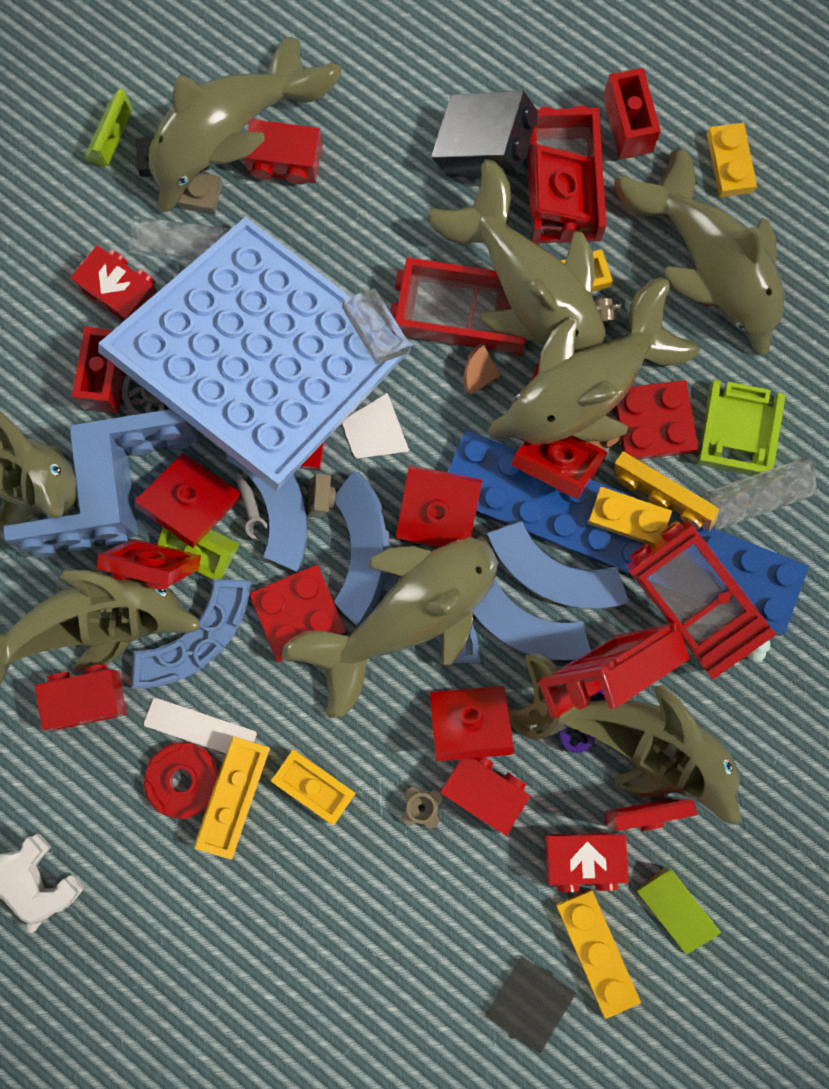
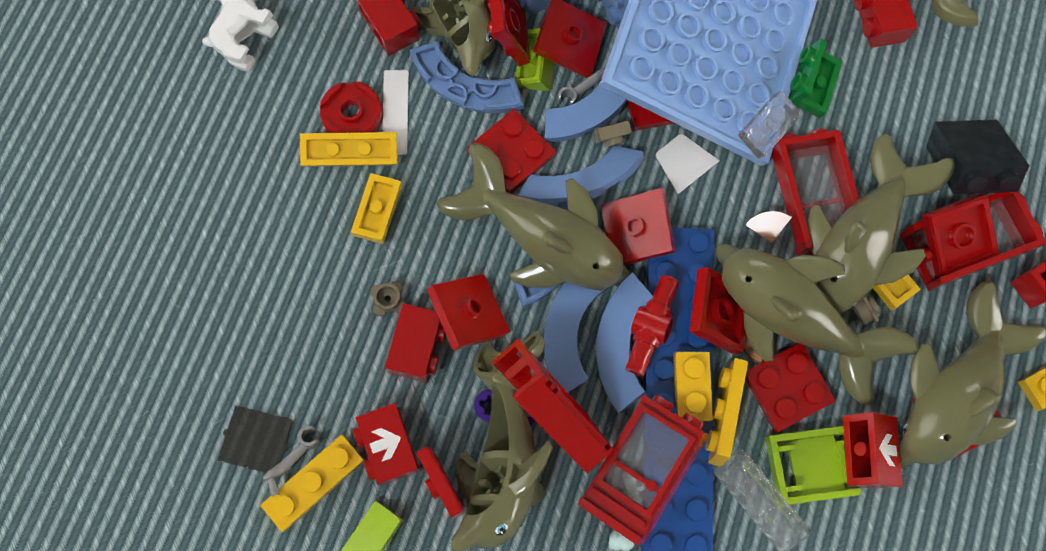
camera: 65 degrees right, 5 degrees down
none -> light grey piece [263,426,320,496]
none -> red pin [625,275,679,377]
none -> green bracket [788,38,842,118]
none -> red brick [843,412,903,489]

